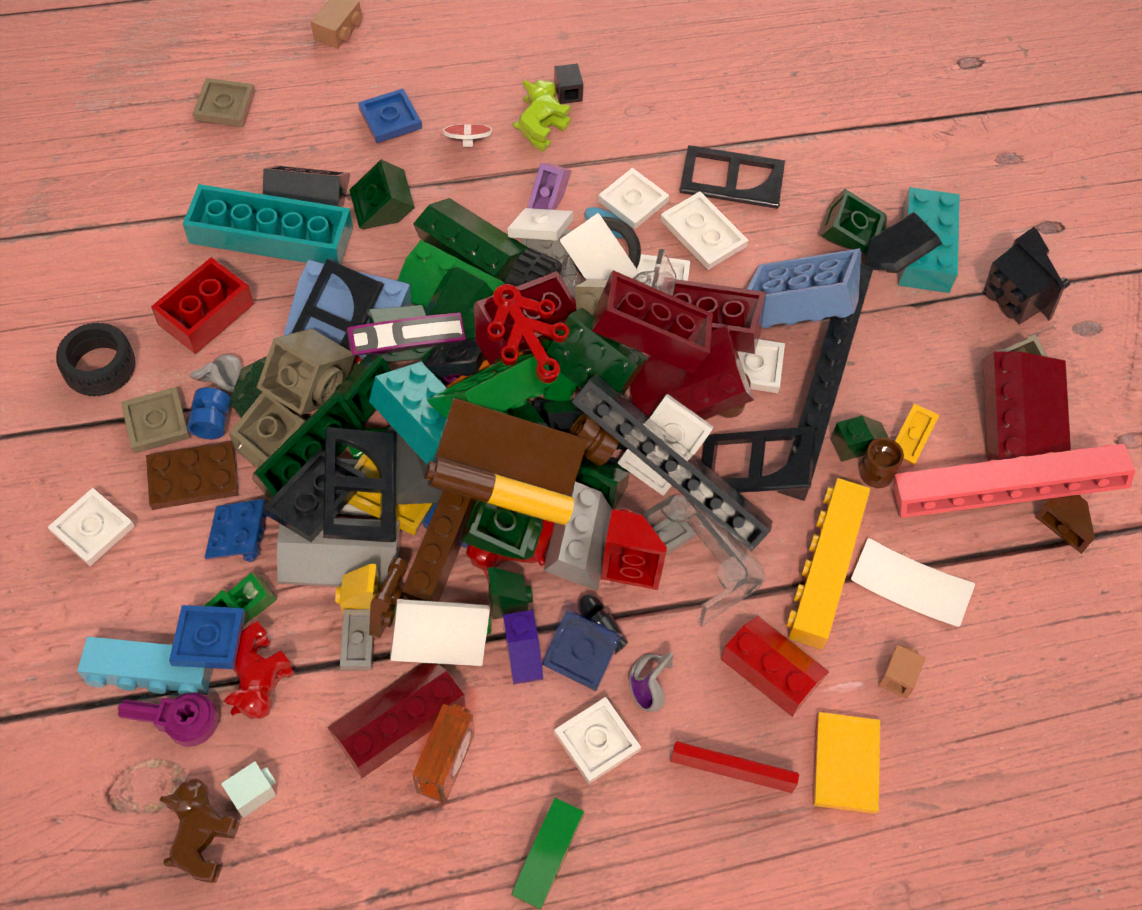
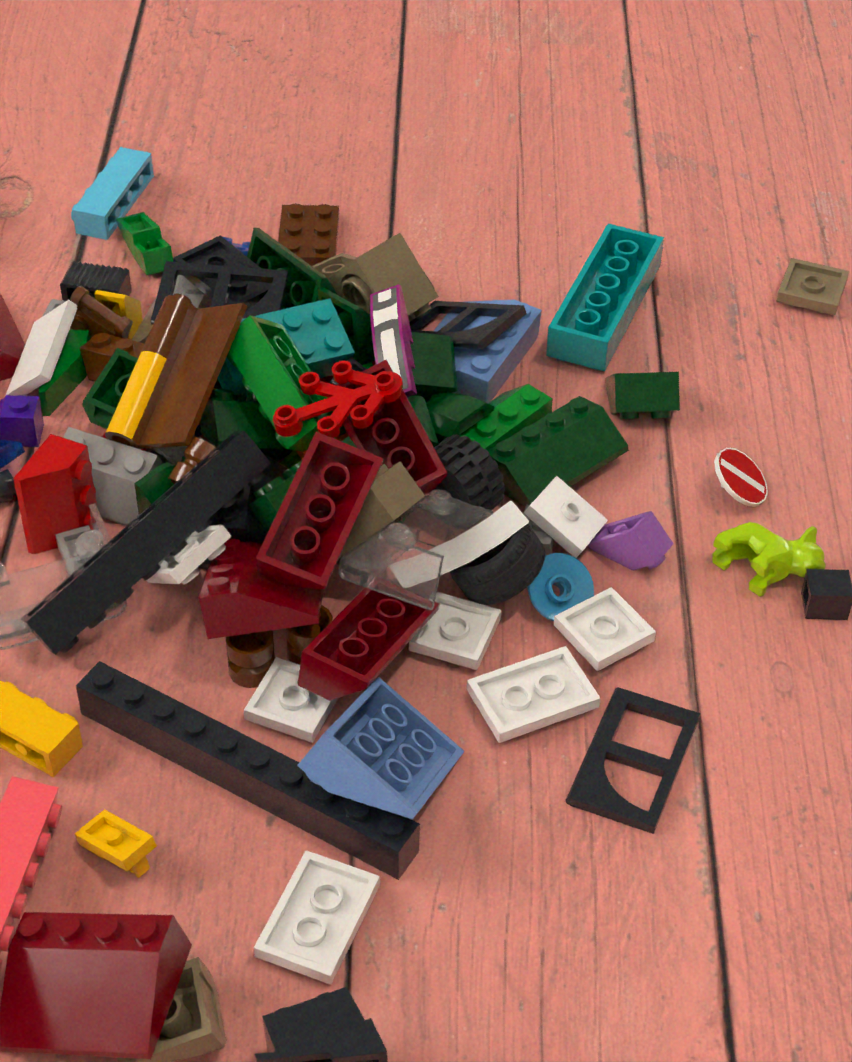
camera: 105 degrees right, 15 degrees down
white plate [48,488,135,566] -> none
black tyre [56,322,135,397] -> none
magenta piece [118,693,219,747] -> none
dark tan plate [121,387,190,453] -> none
red brick [151,257,254,354] -> none
blue plate [169,605,245,669] -> none
blue wheel [187,387,231,440] -> none
light grey piece [190,354,243,392] -> none
red animal [224,621,294,720] -> none
black slope [263,165,350,207] -> none
blue plate [358,88,422,143] -> none
dark green slope [487,567,533,619] -> none
black window [702,426,816,493] -> none
dark green slope [819,189,887,253] -> none
dark green slope [830,415,889,462] -> none
reddish brown wheel [859,438,904,488] -> none
black tile [862,212,942,273] -> none
teal brick [898,187,960,293] -> none
none -> black brick [60,261,131,301]
none -> white plate [254,850,380,985]

